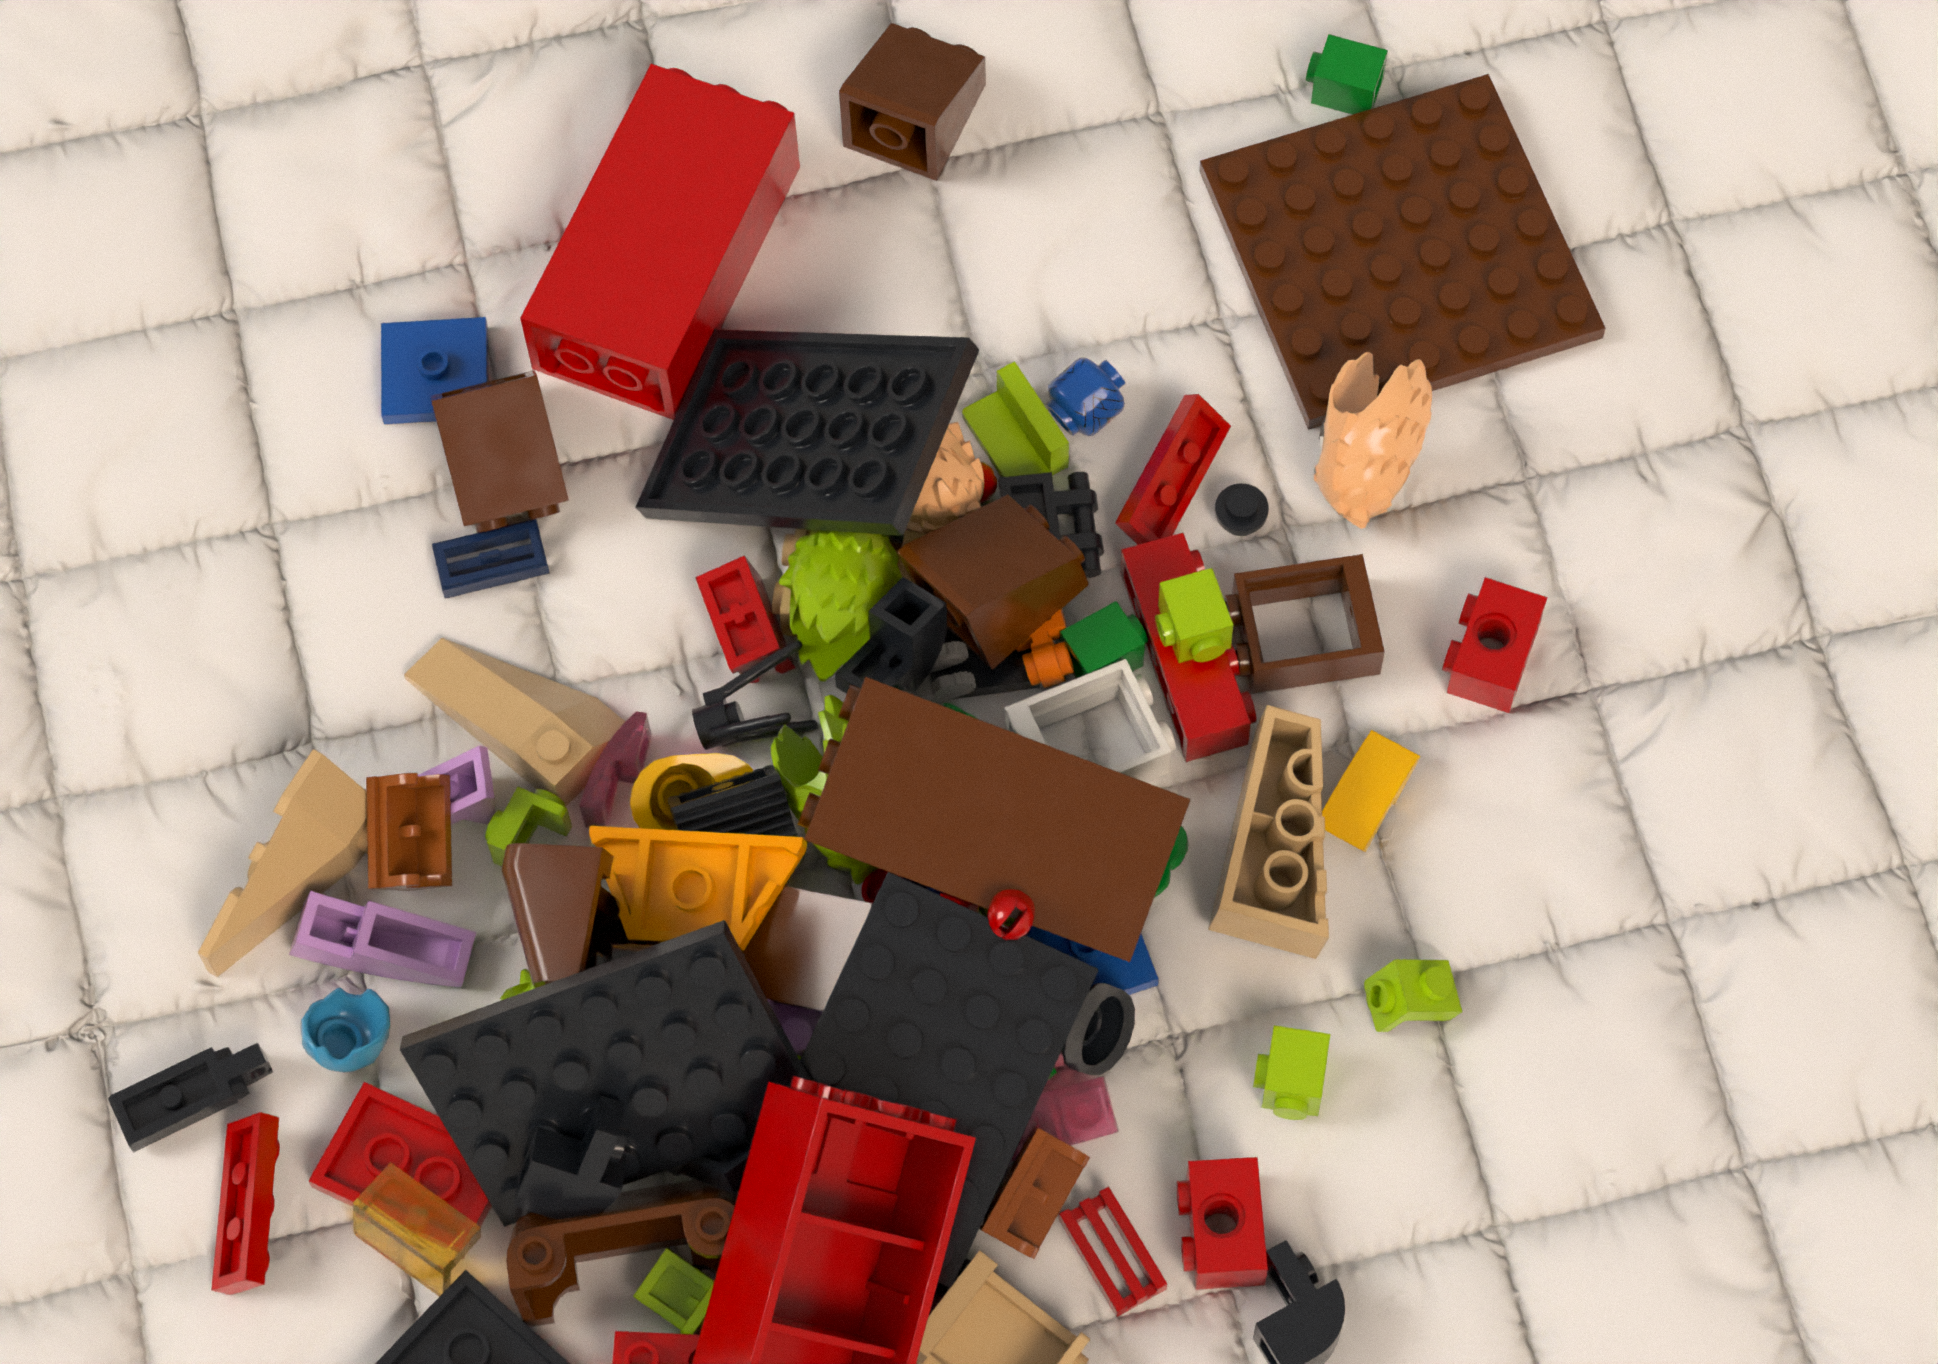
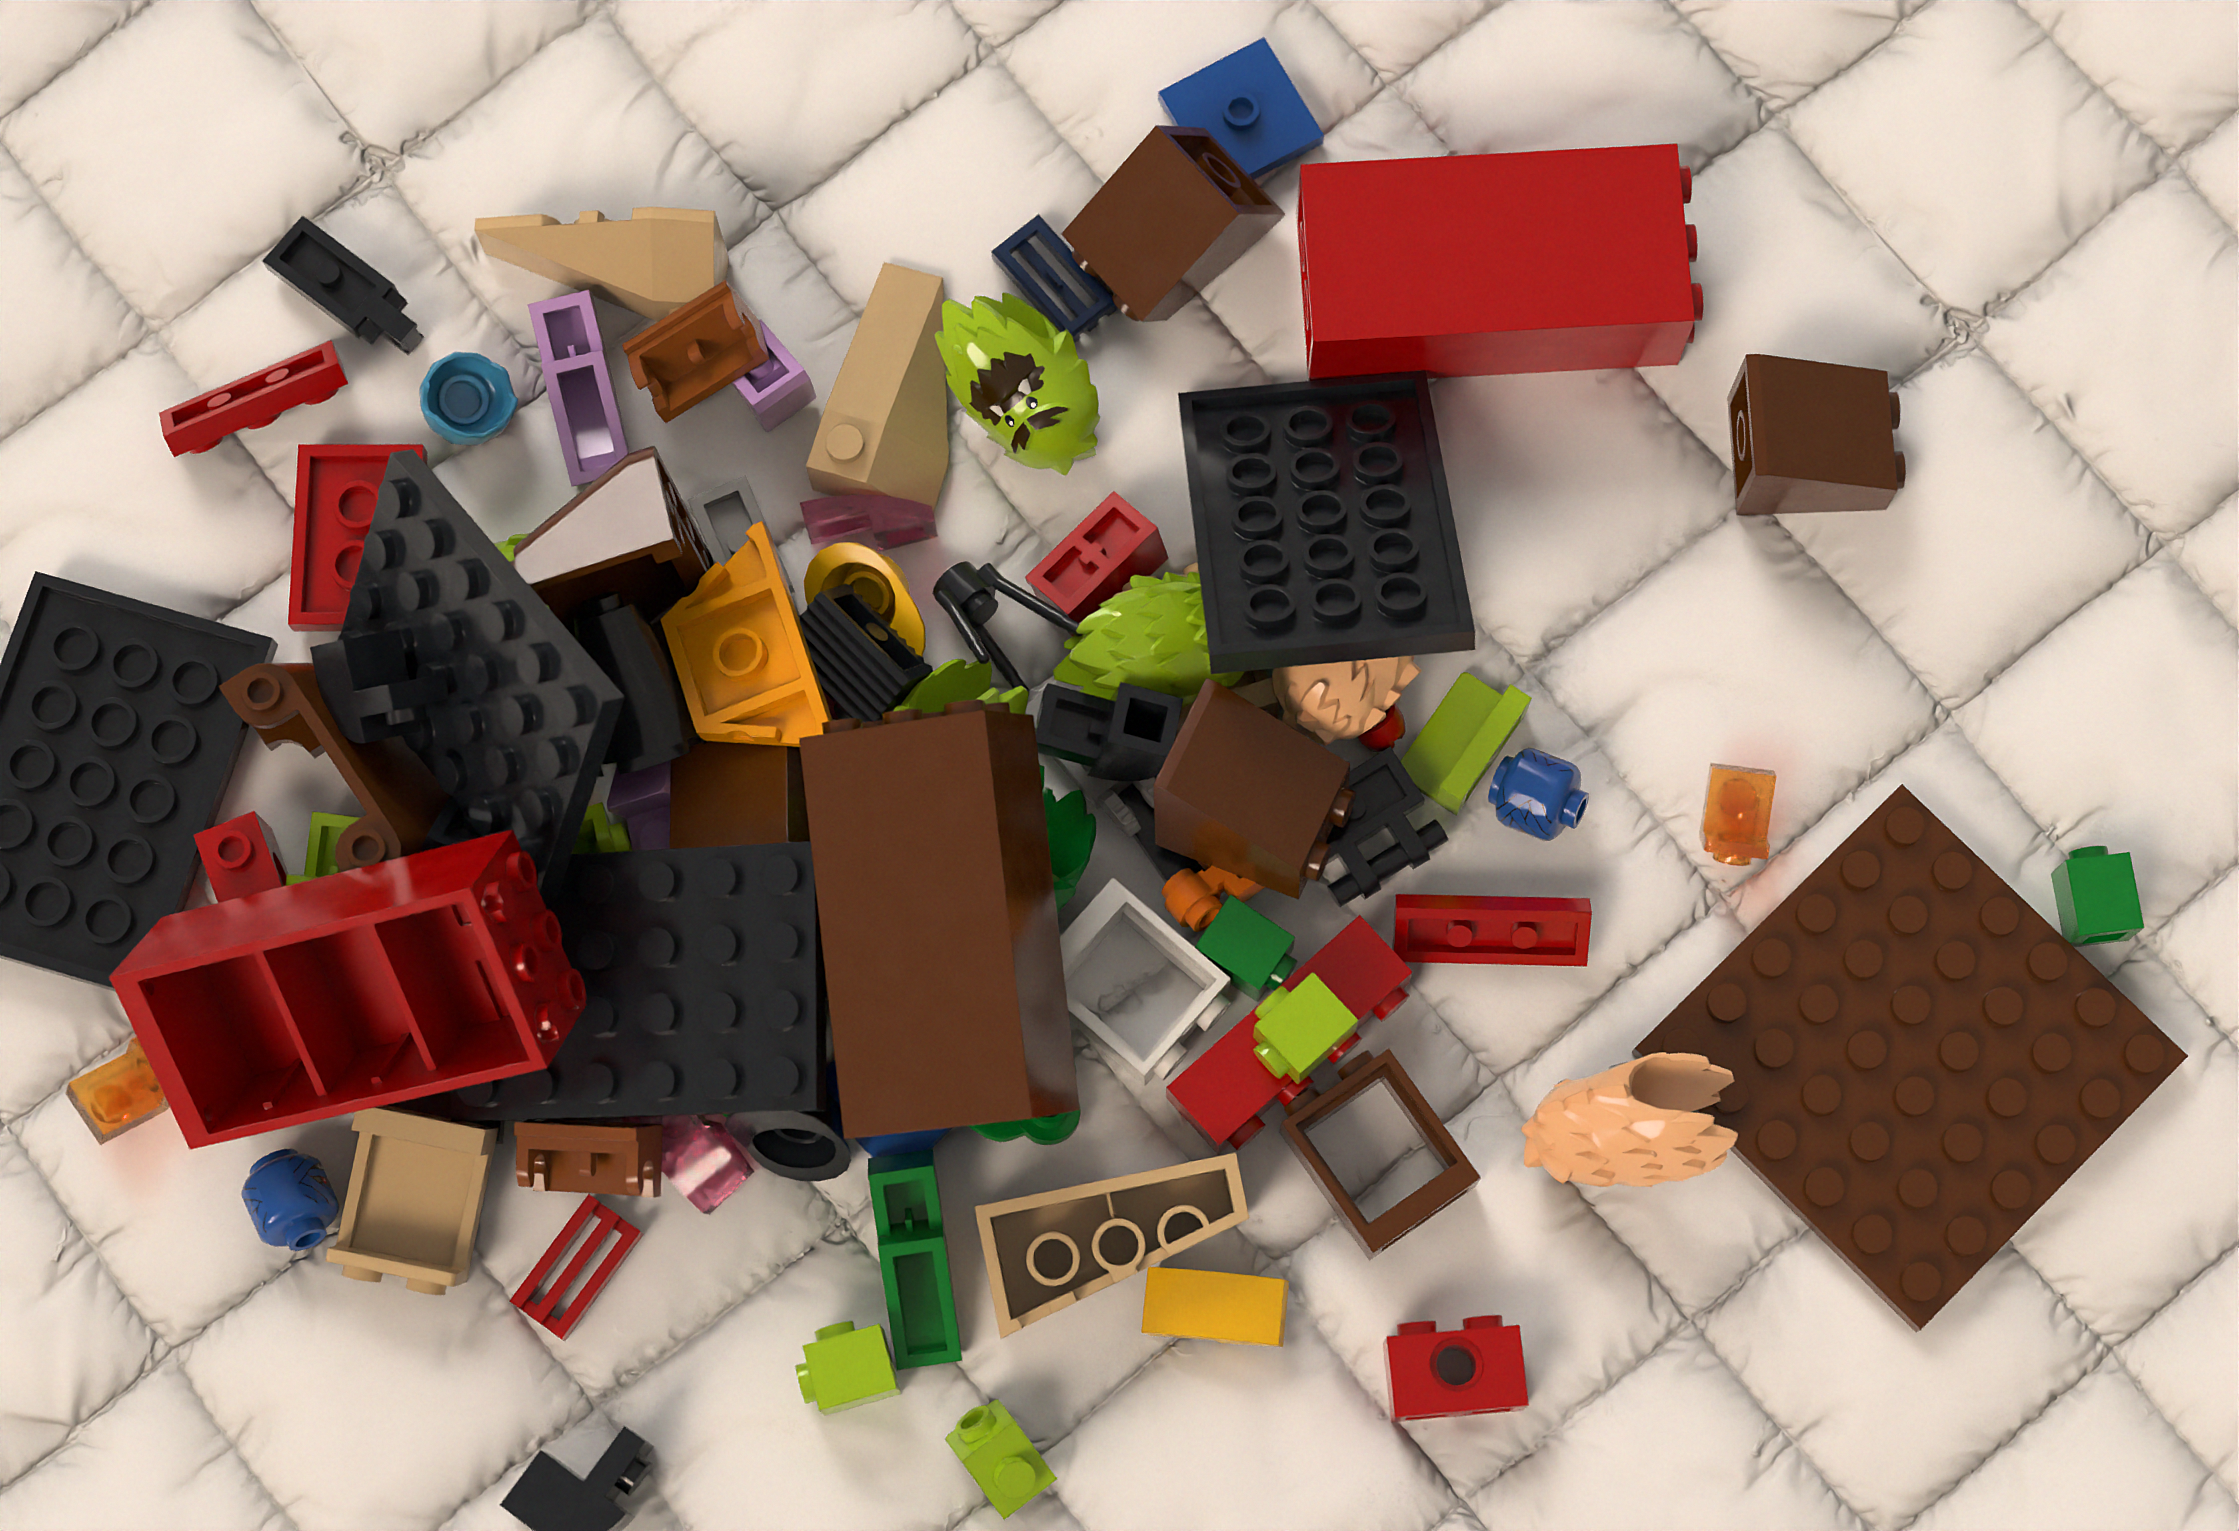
camera: 65 degrees right, 10 degrees up
clear yellow panel [353,1162,481,1297] -> none
lime bracket [485,786,572,867] -> none
red hinge [987,889,1035,940] -> none
red brick [1176,1157,1268,1290] -> none
black plate [1215,483,1269,536] -> none
none -> green slope [868,1149,962,1370]
none -> lime head [935,293,1100,476]
none -> clear orange bracket [1699,763,1777,866]

